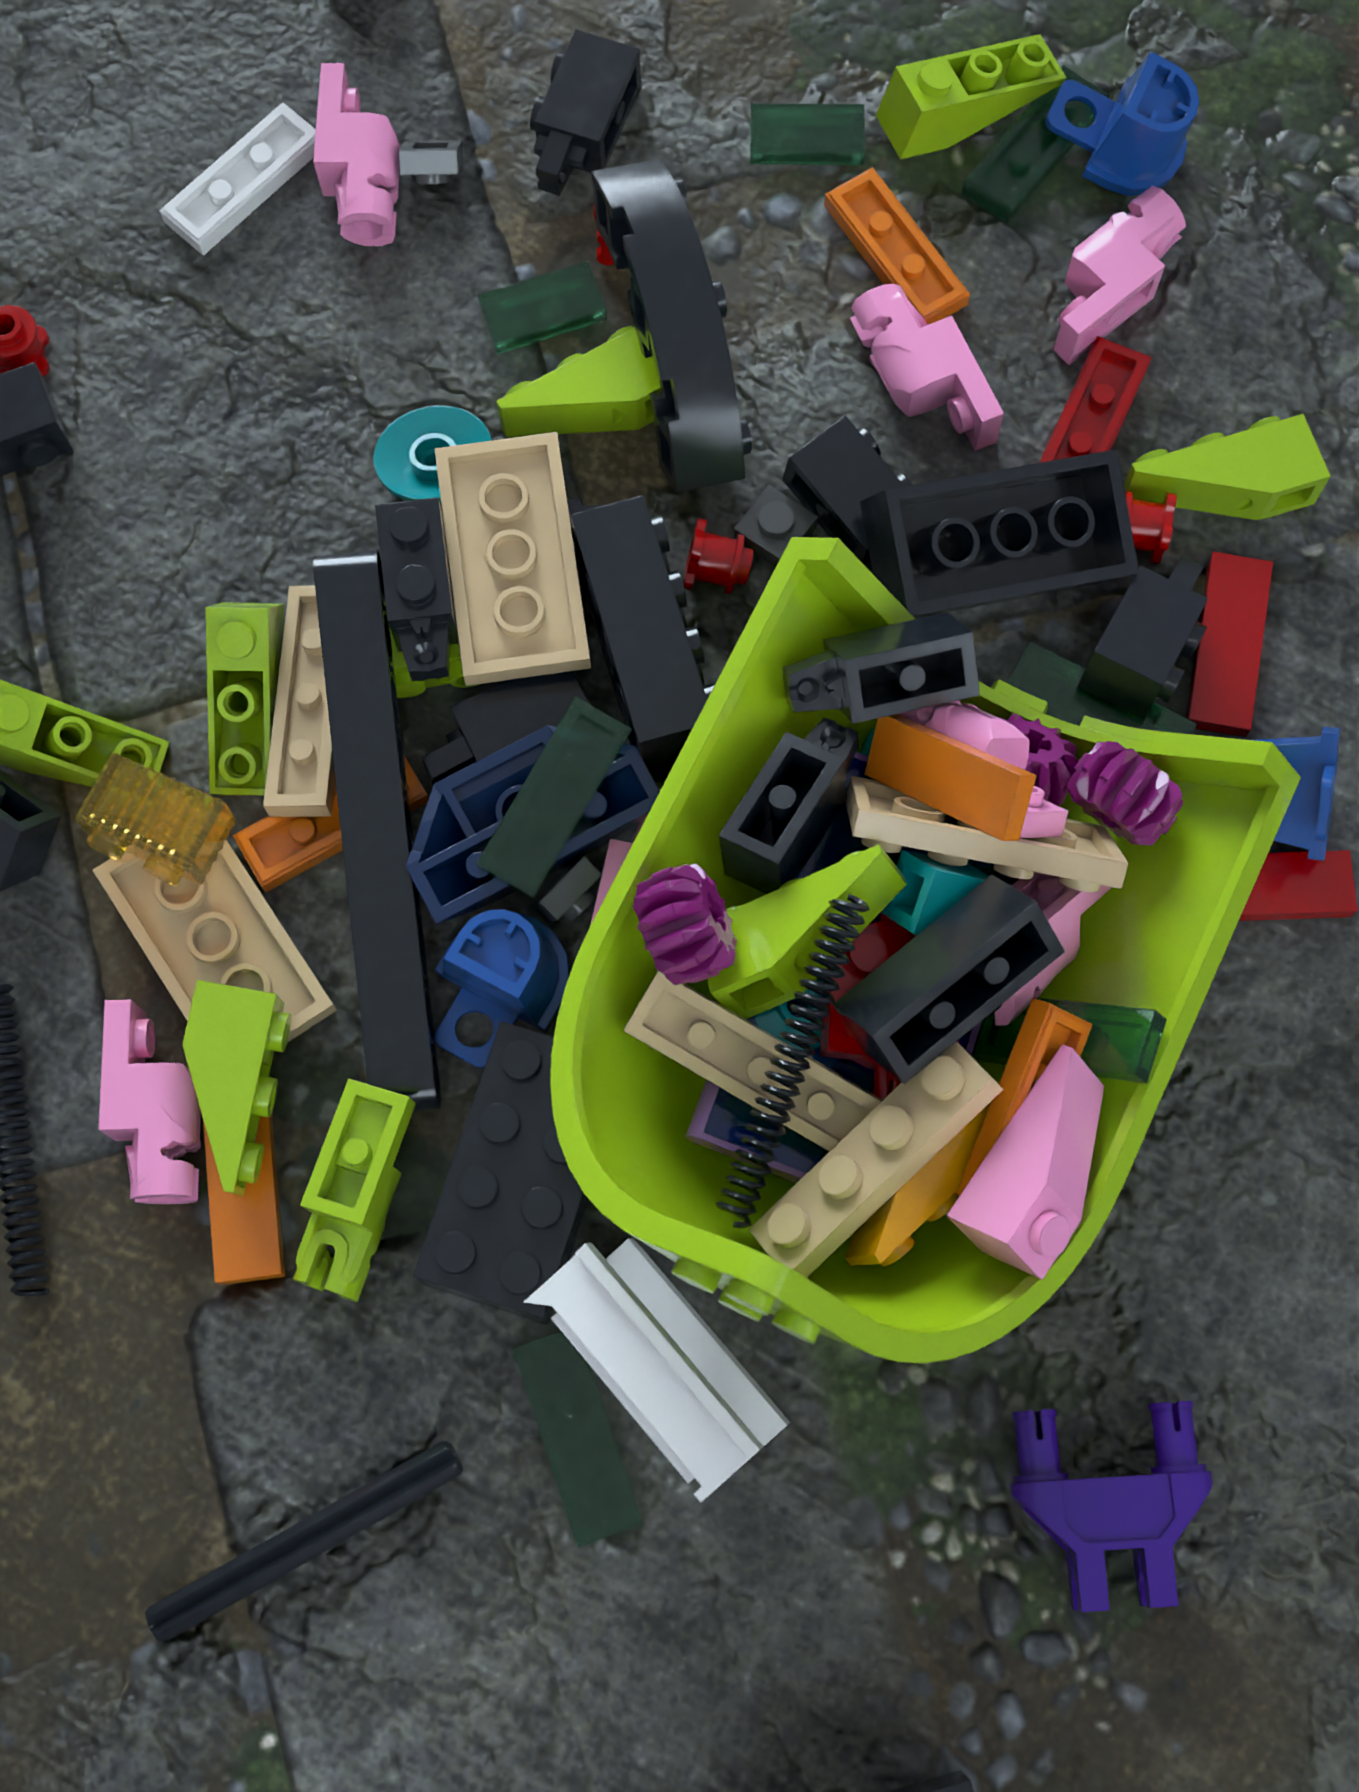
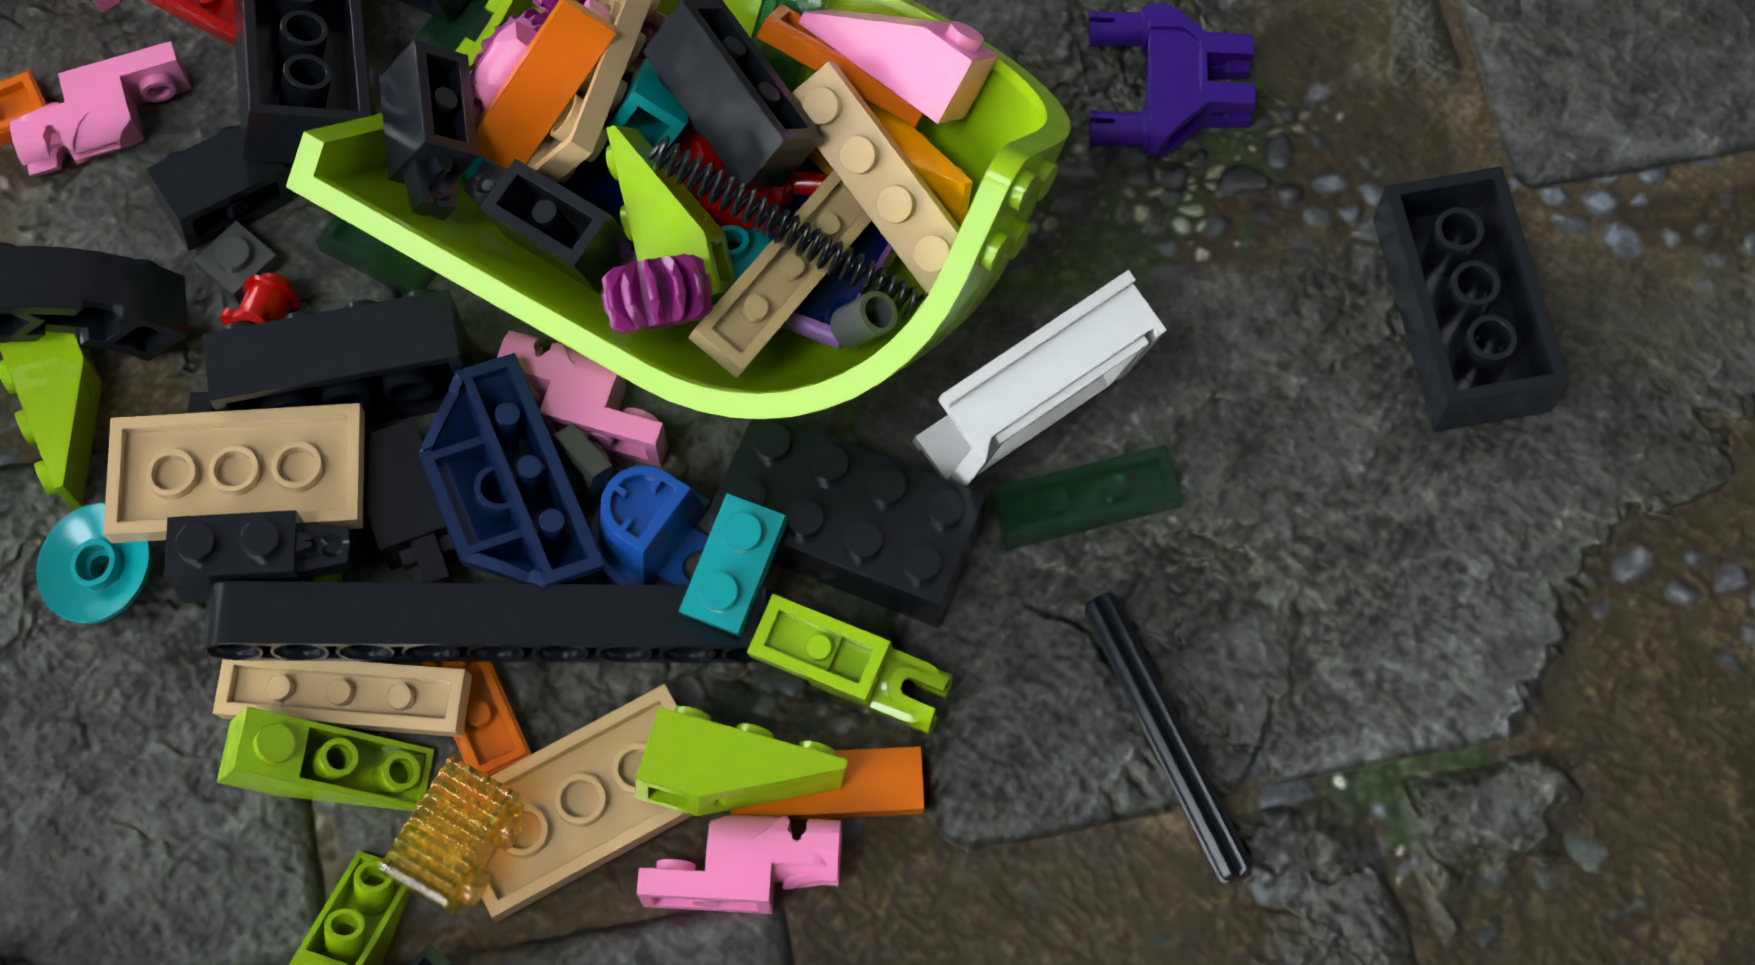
camera: 85 degrees left, 5 degrees down
clear green tile [476,696,632,899] -> none
none -> teal plate [679,493,788,637]
none -> dark grey hinge [830,291,898,348]

